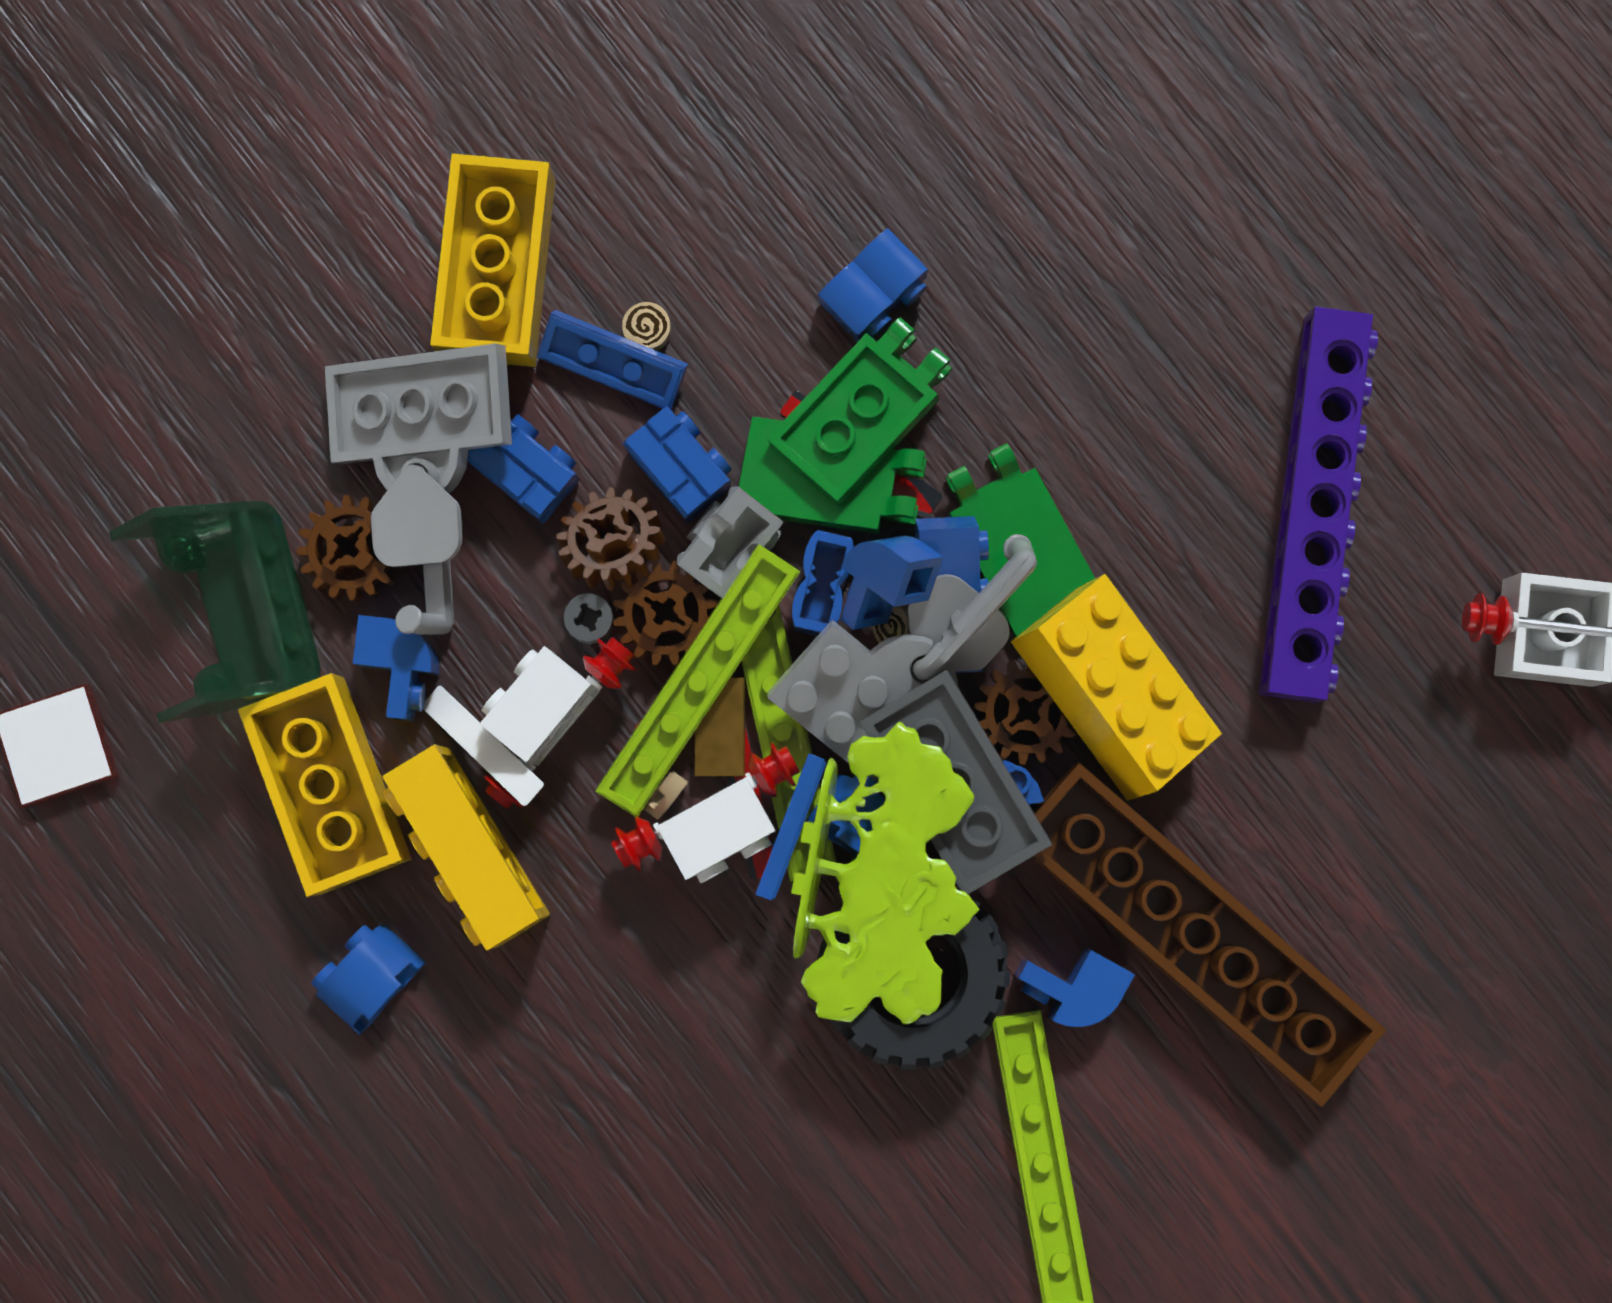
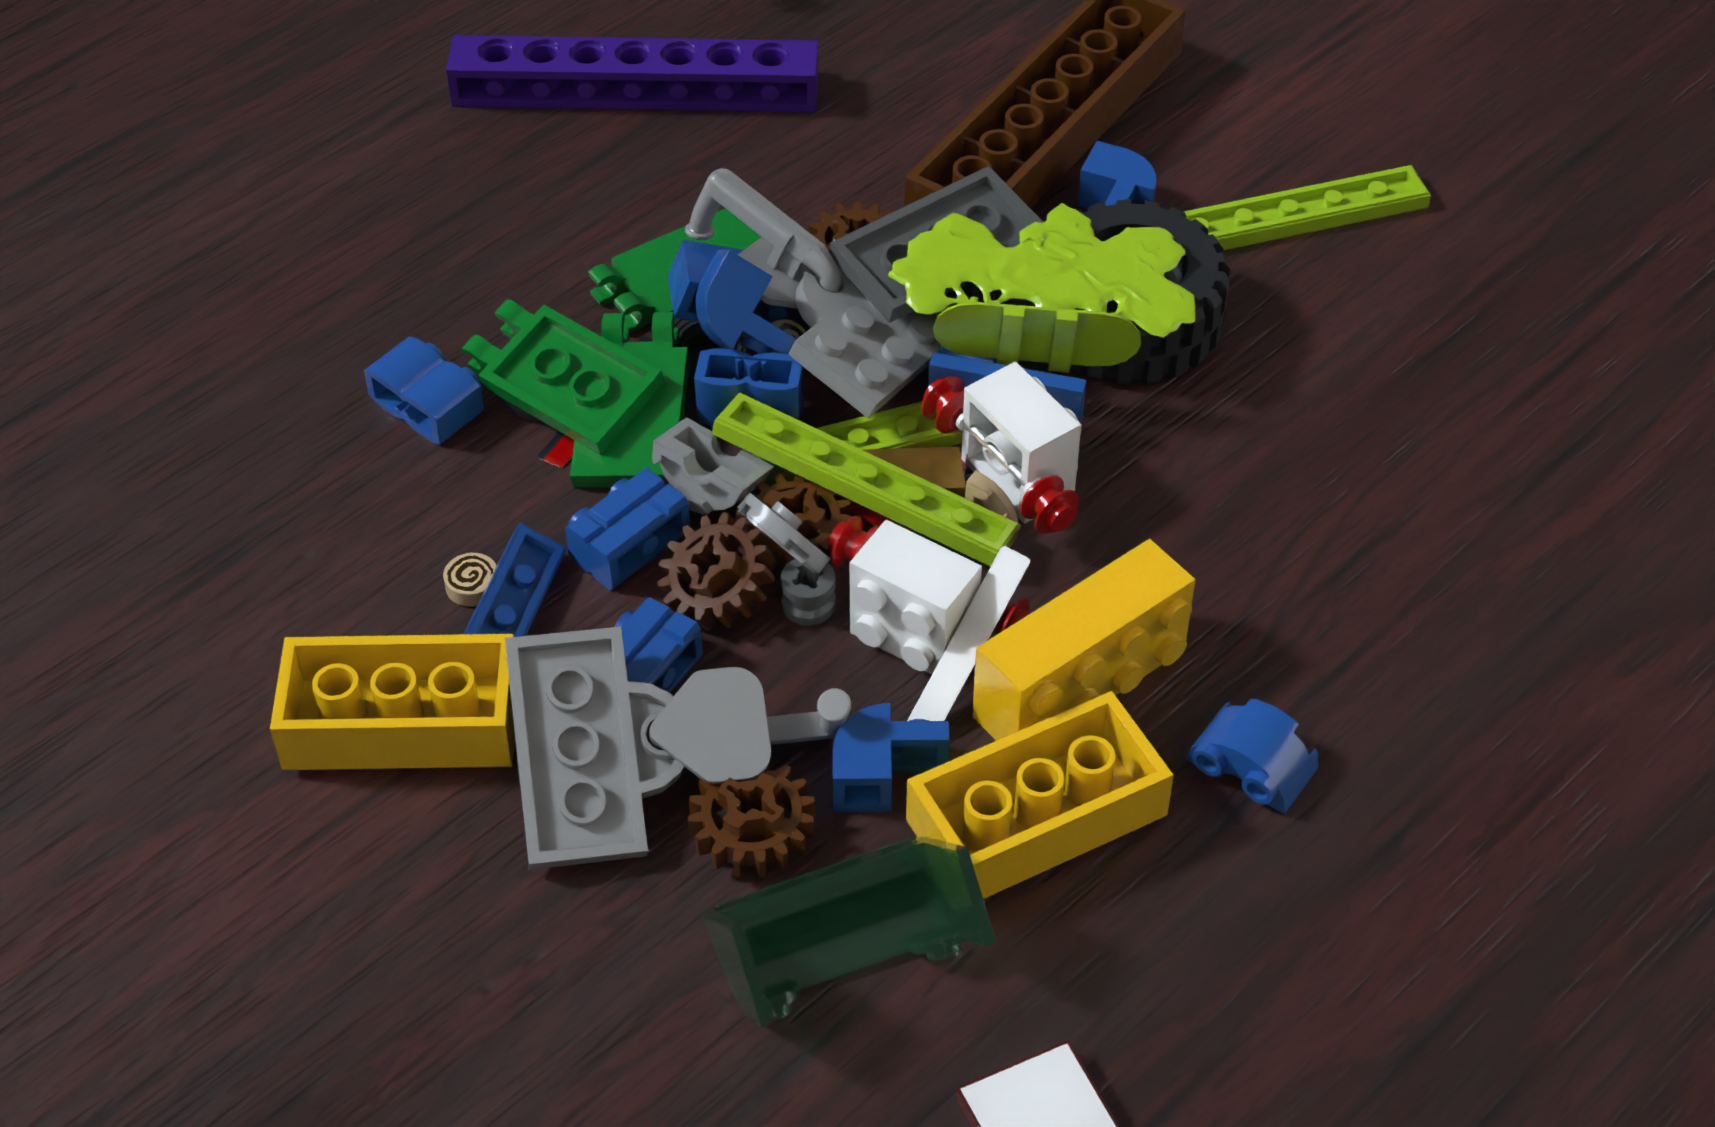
camera: 95 degrees left, 35 degrees down
yellow brick [1011,574,1222,801] -> none
none -> light grey plate [738,493,830,574]

